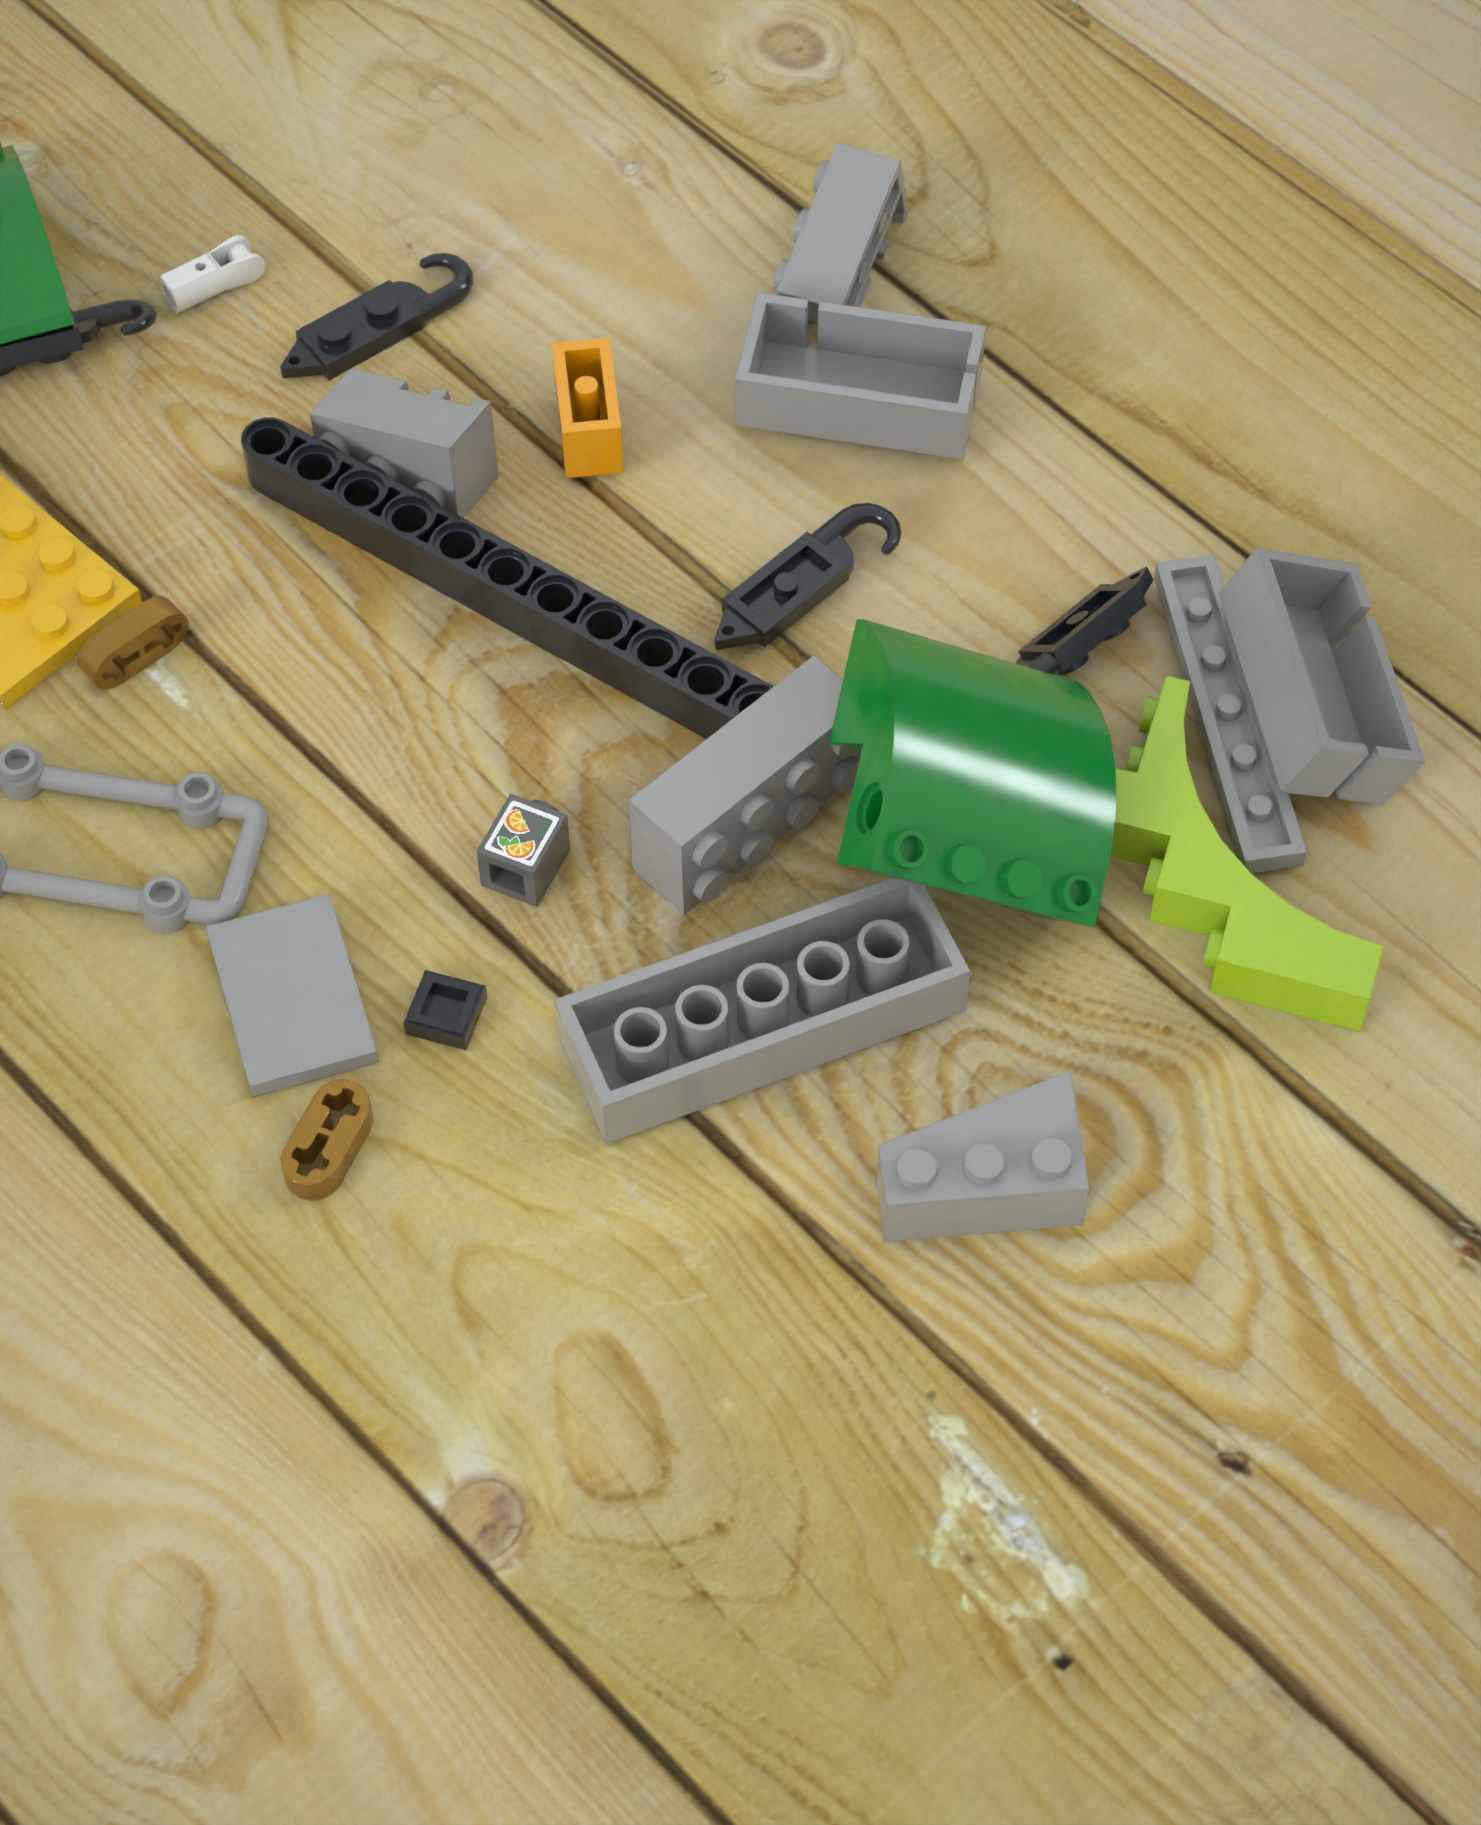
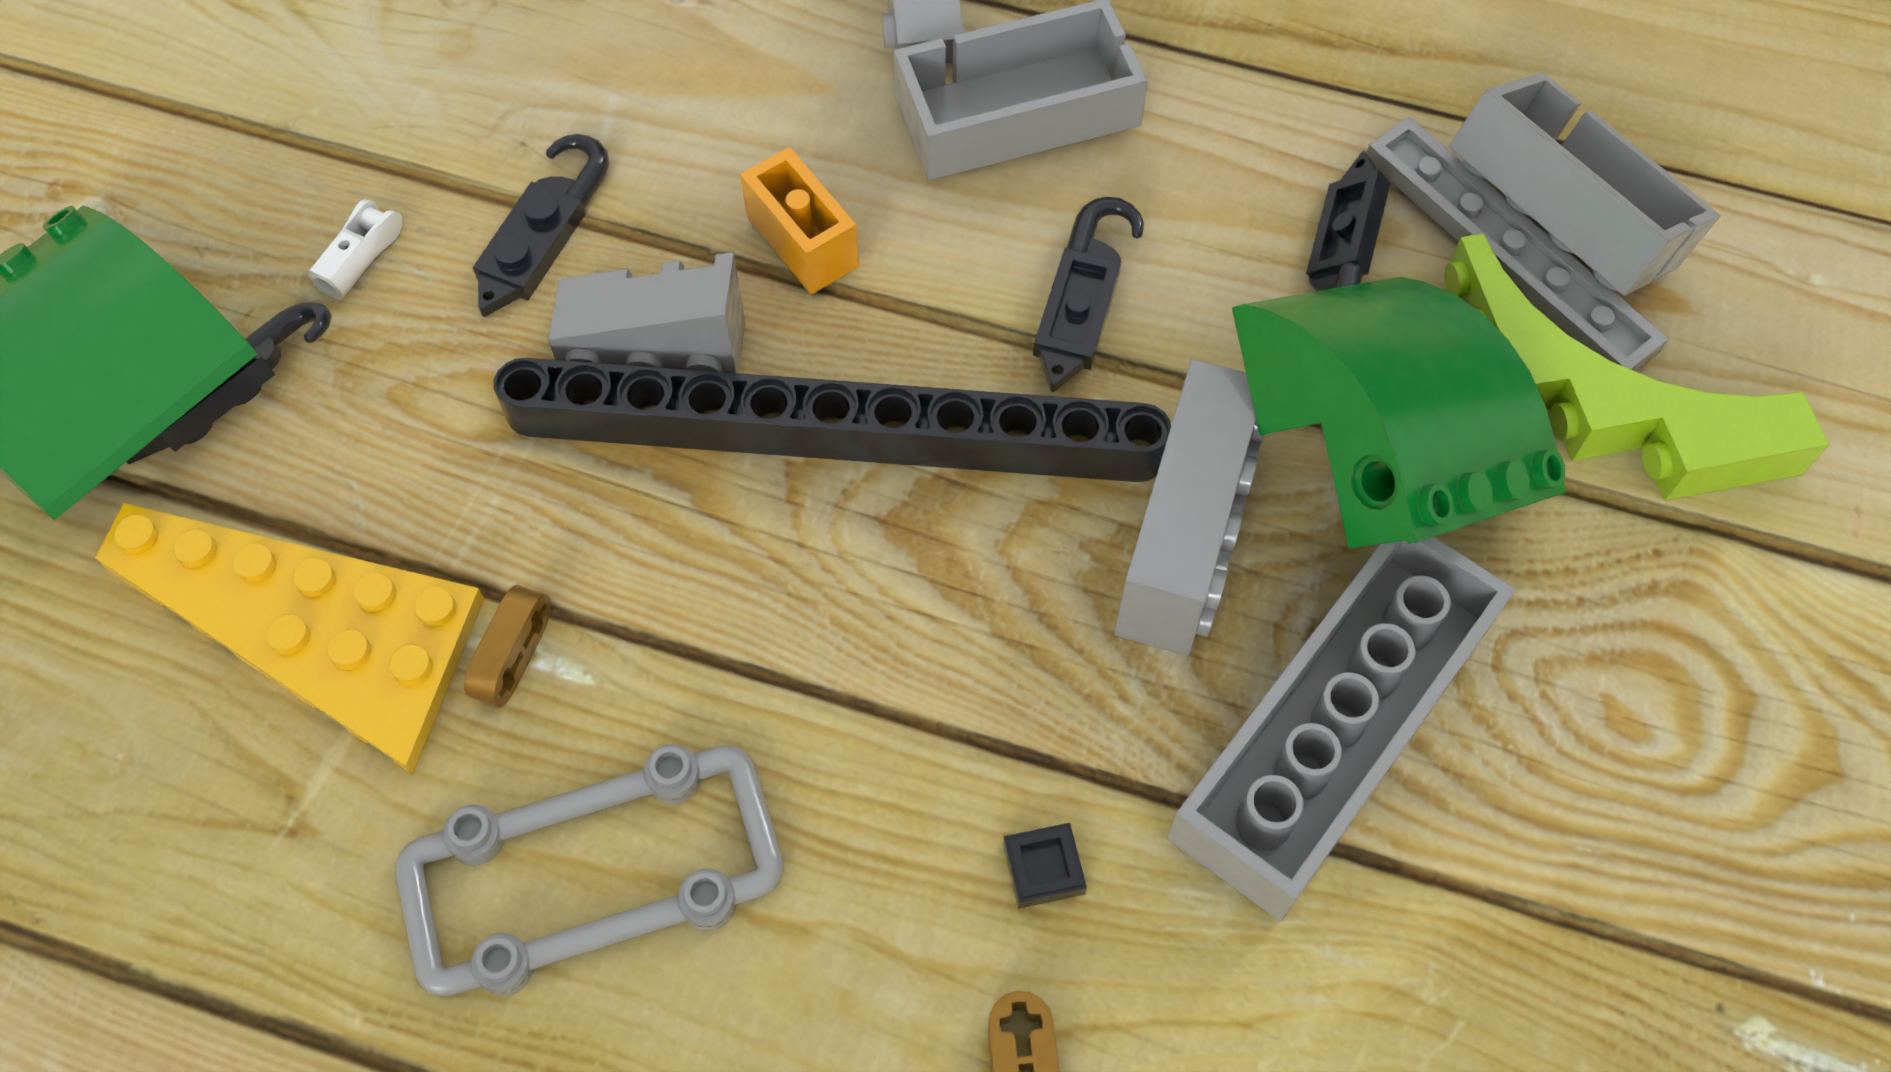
camera: 30 degrees left, 5 degrees up
light grey tile [206,894,379,1097] -> none
dark grey brick [476,793,570,907] -> none
light grey wedge [876,1070,1089,1242] -> none

